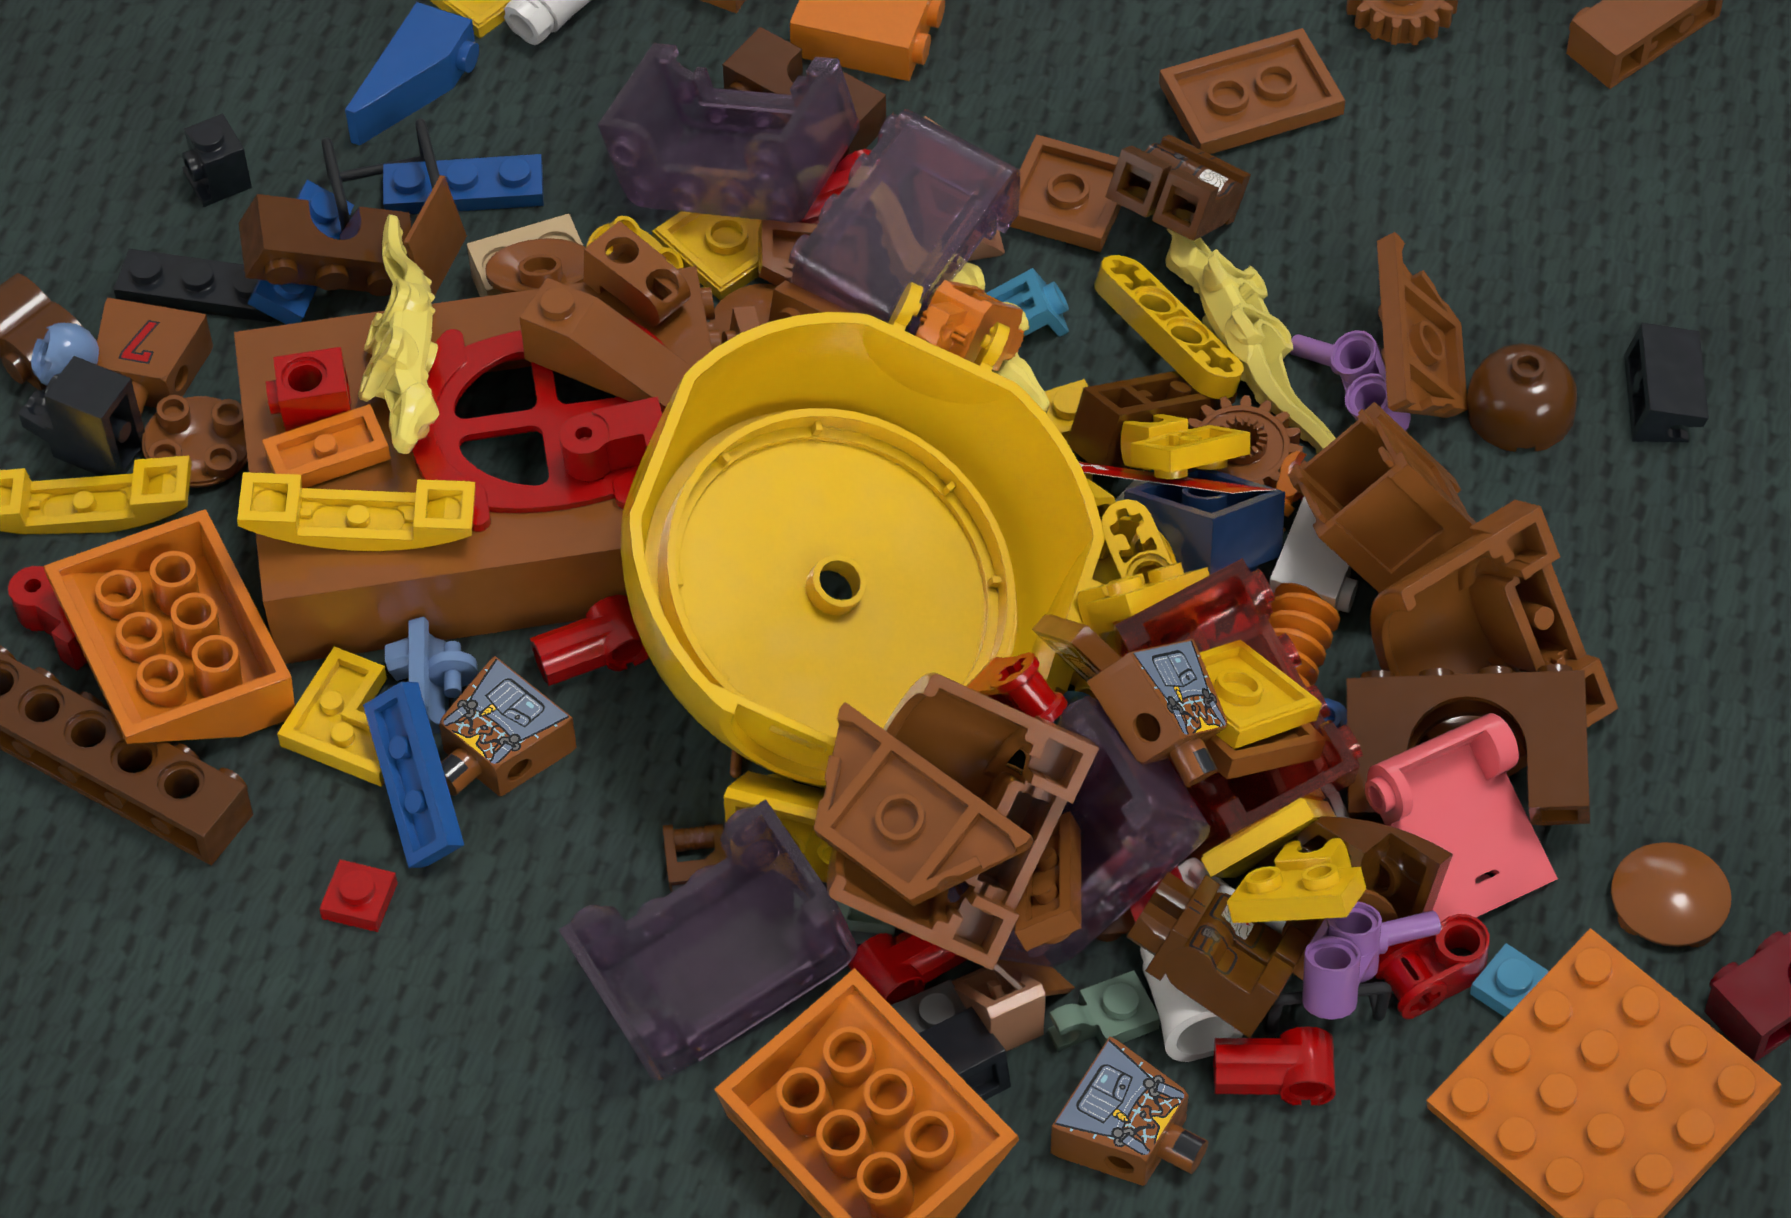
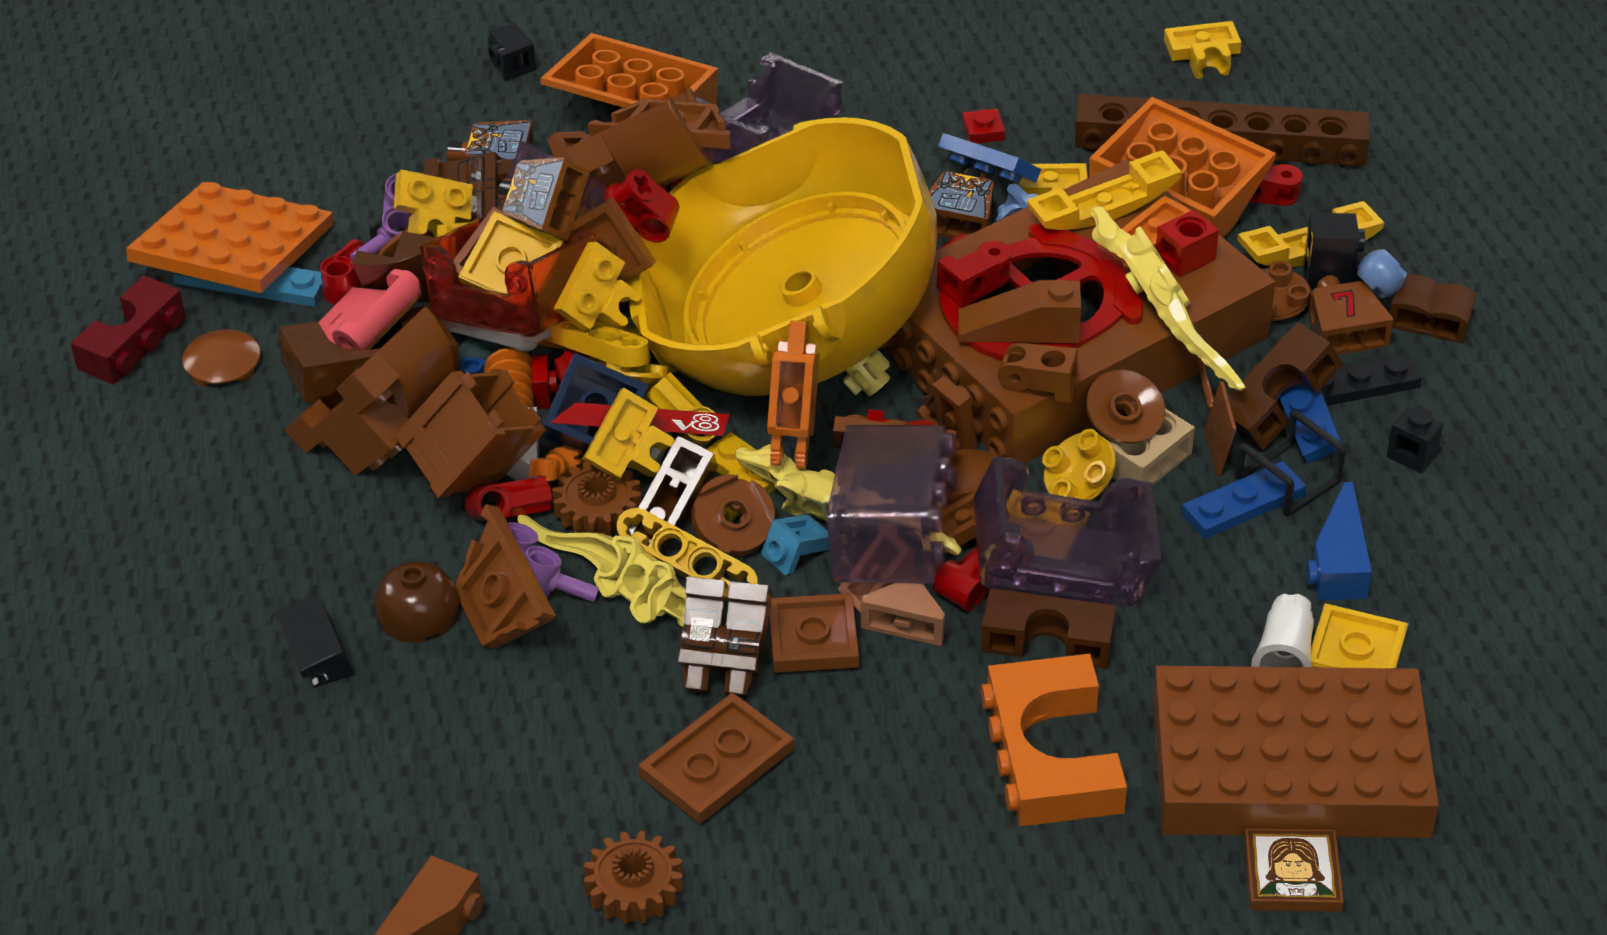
camera: 155 degrees right, 10 degrees down
none -> dark orange plate [691,474,775,557]

